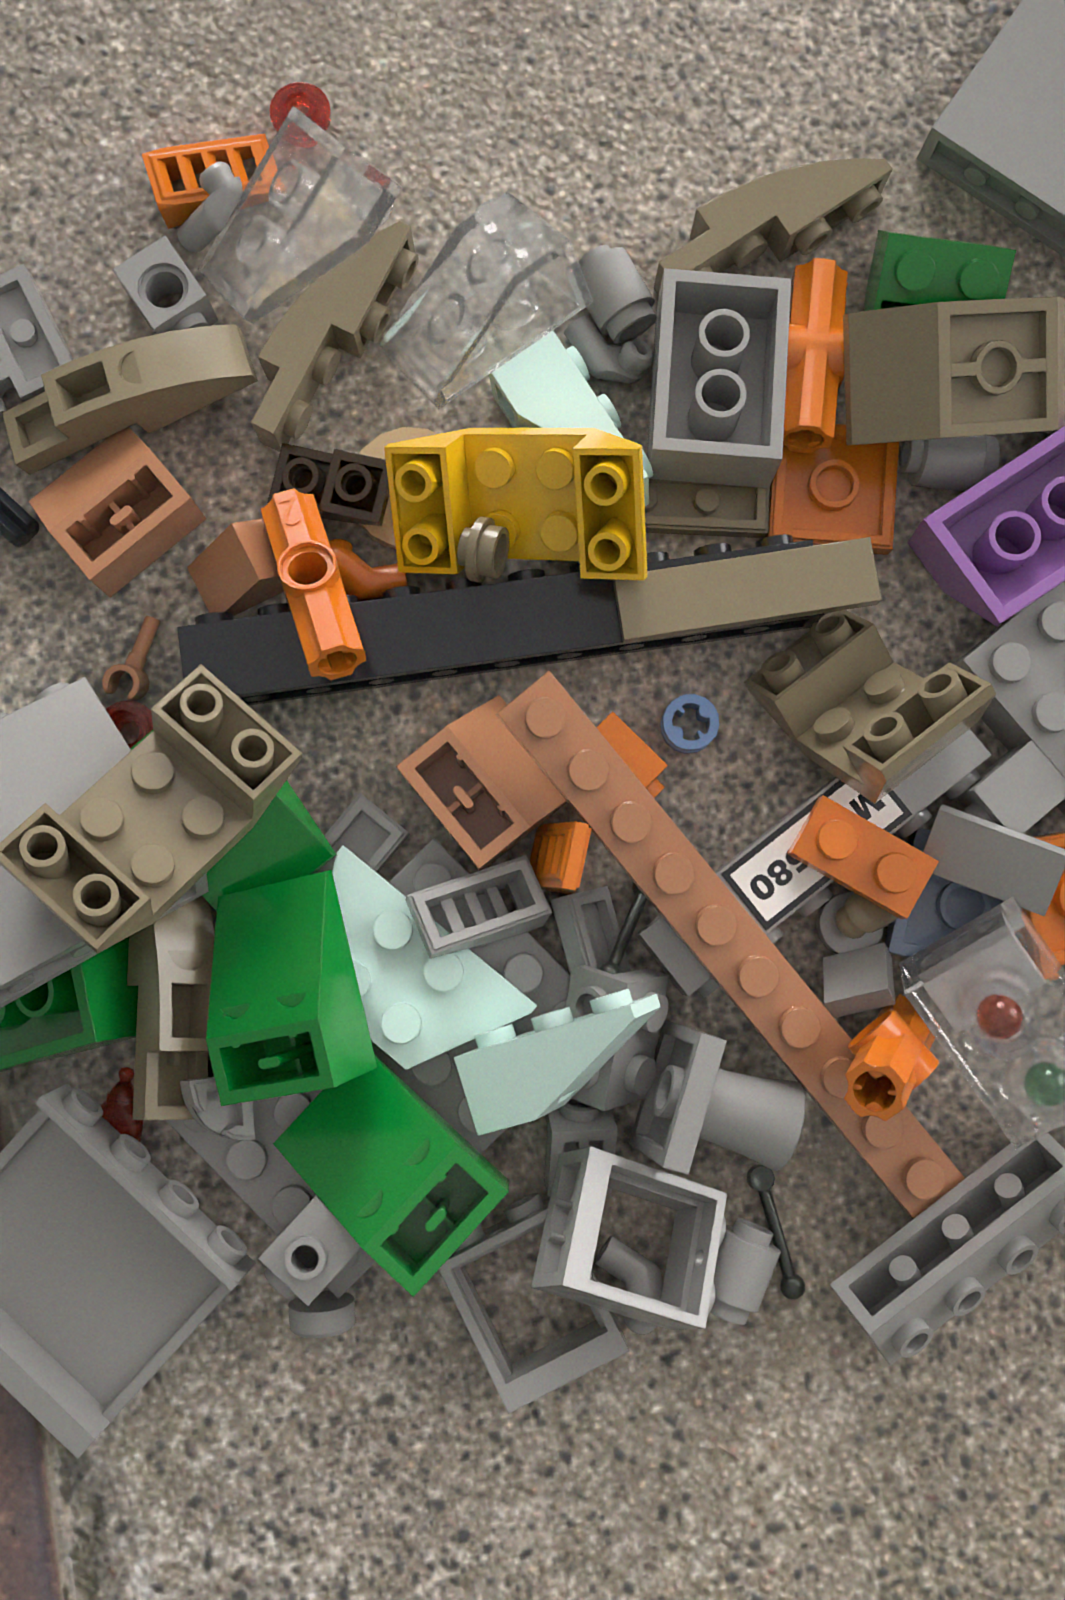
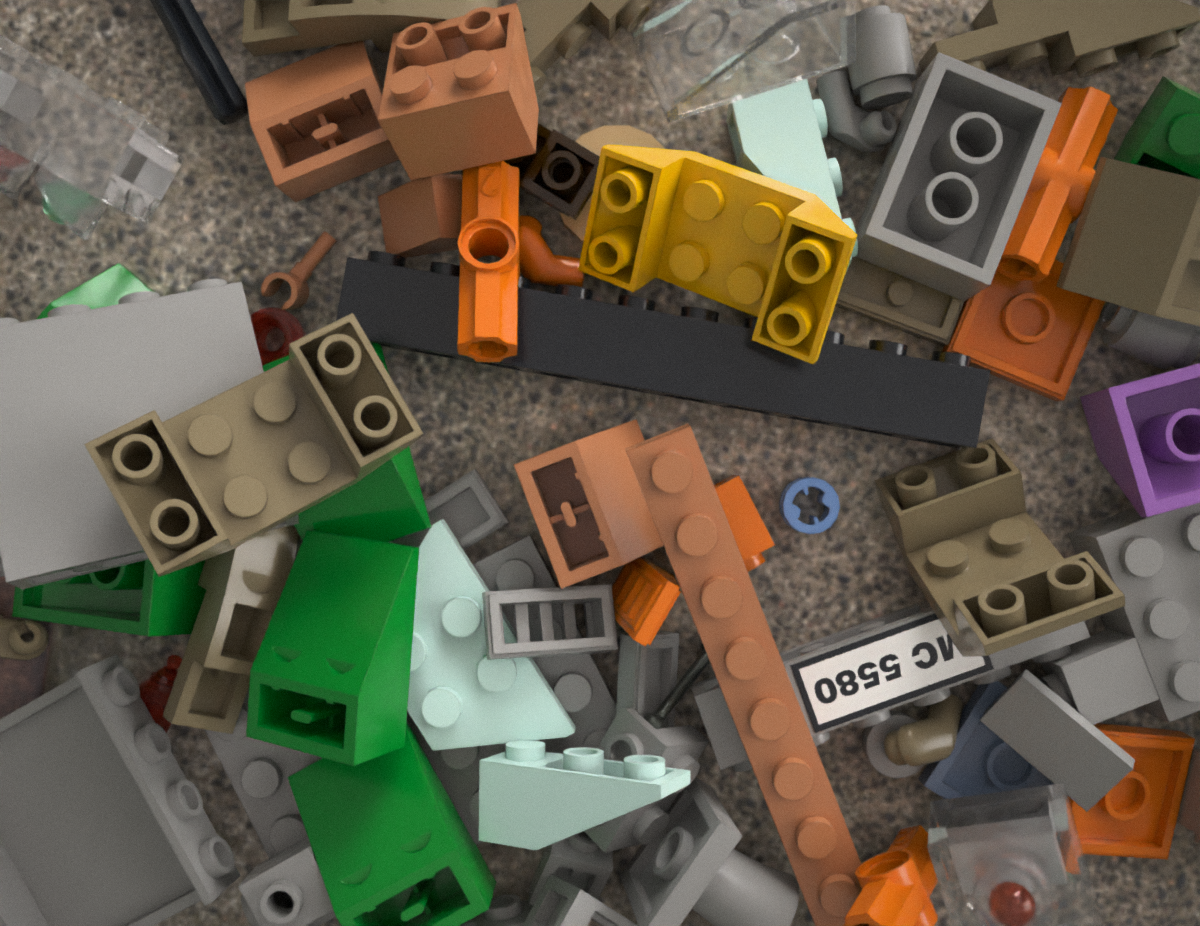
camera: 20 degrees right, 5 degrees up
light grey tile [180,1076,255,1141] -> none
dark tan plate [457,516,509,582] -> none
dark tan tile [613,537,882,644] -> none
orange plate [787,795,939,919] -> none
light grey tile [823,942,895,1018] -> none
none -> nougat slope [378,3,539,181]

